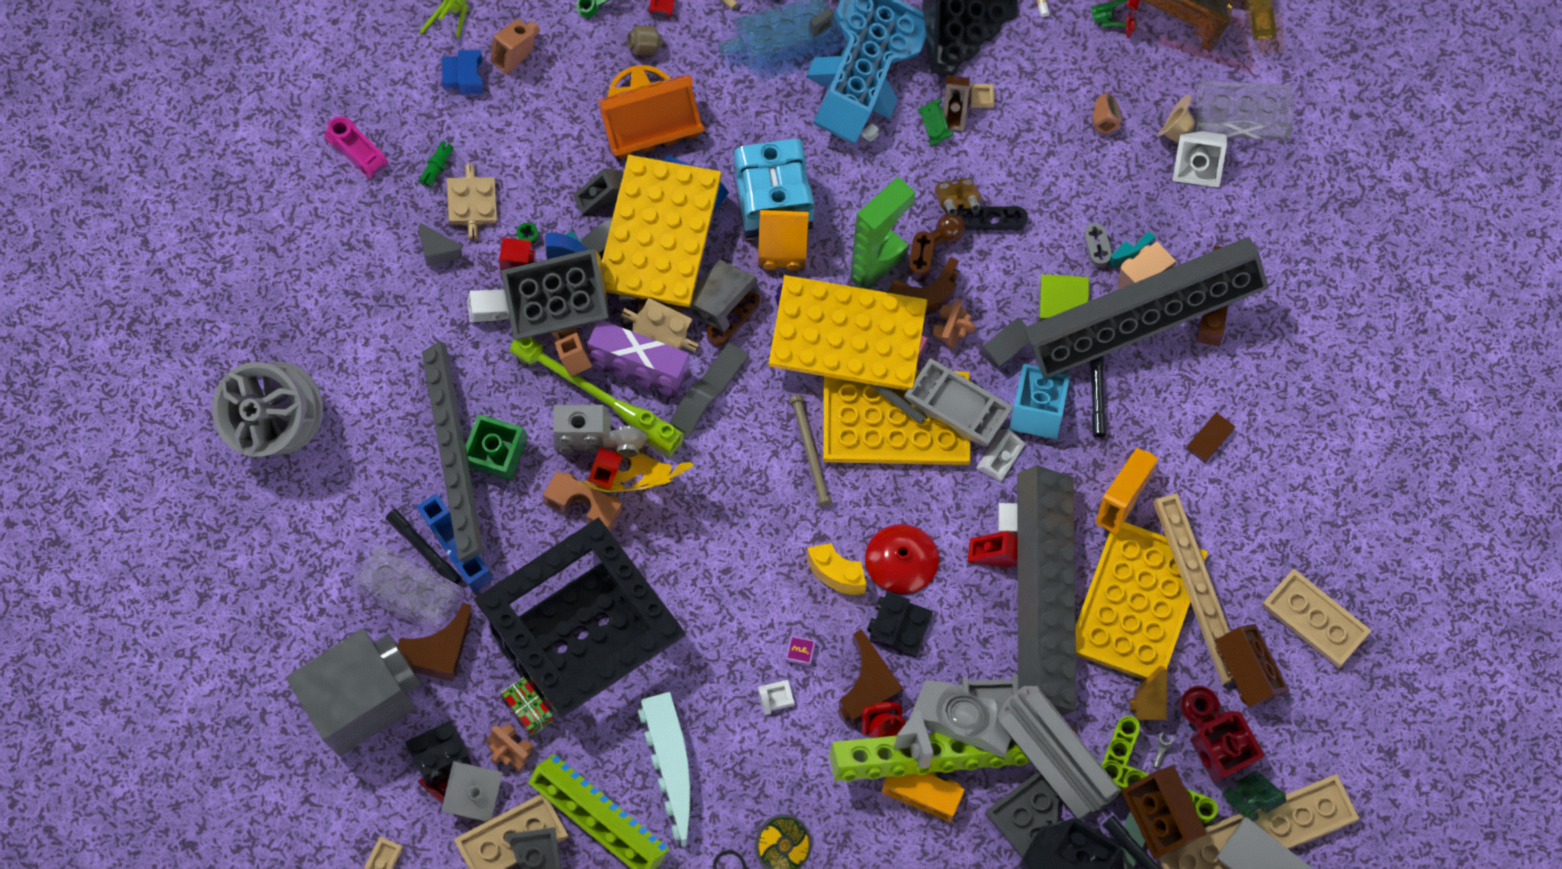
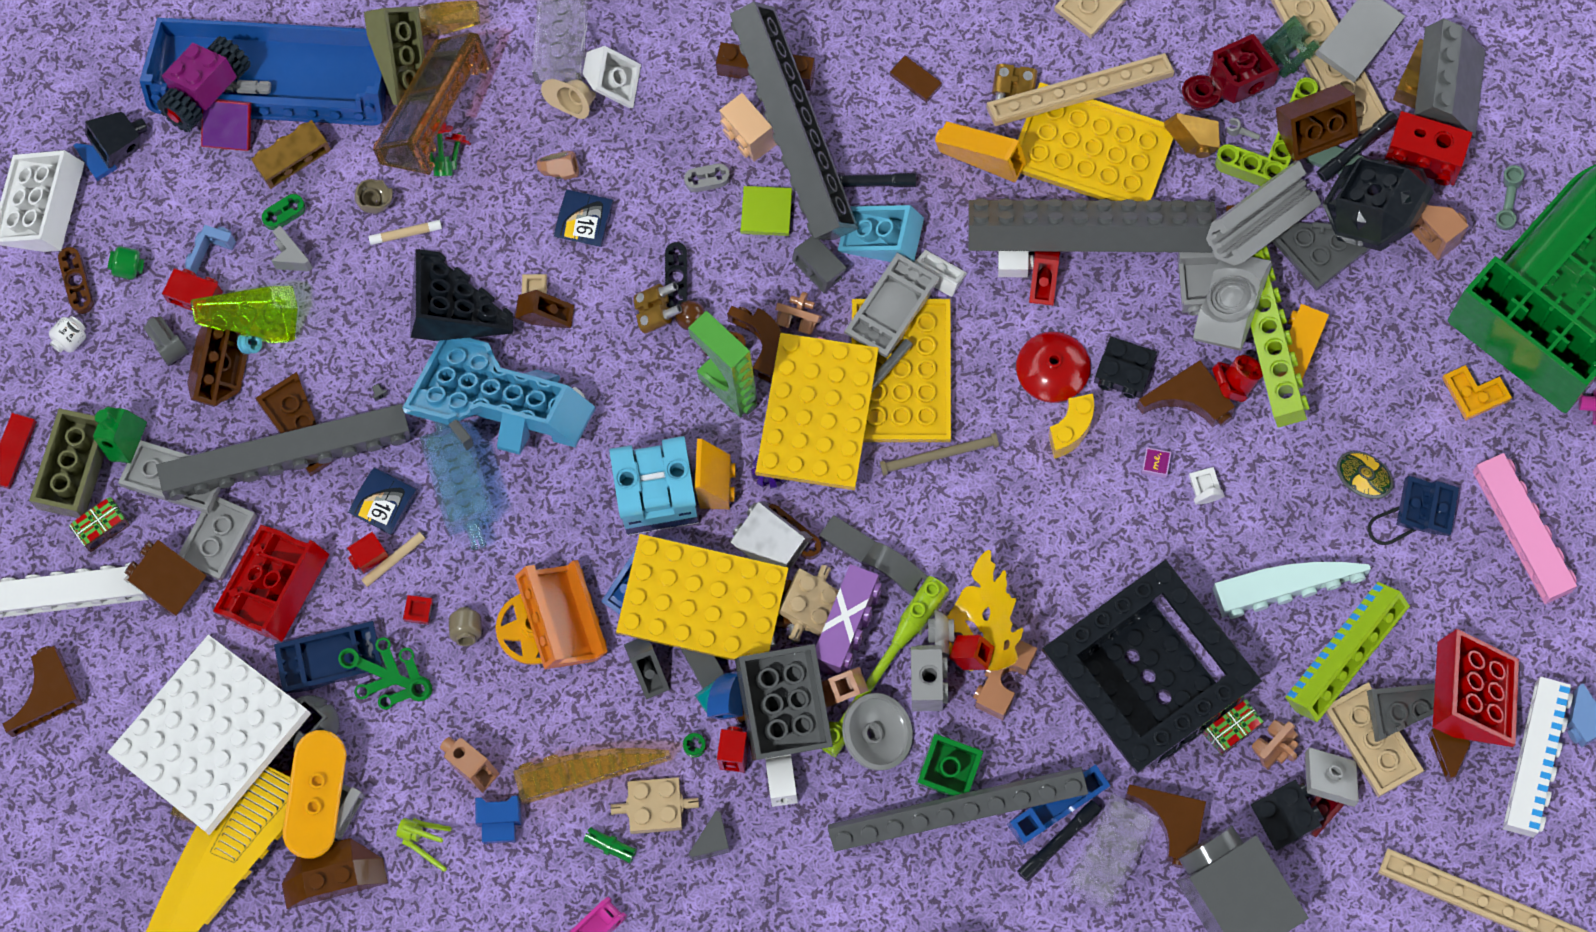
camera: 80 degrees left, 5 degrees up
light grey slope [893,711,933,768] -> none
green piece [918,98,953,146] -> none
teal slope [1108,231,1156,269] -> none
reddish brown slope [1215,624,1289,708] -> none
none -> clear yellow slope [513,748,672,805]
none -> slope [554,189,614,247]
none -> light grey dish [842,693,912,771]
none -> pearl gold piece [992,64,1038,100]

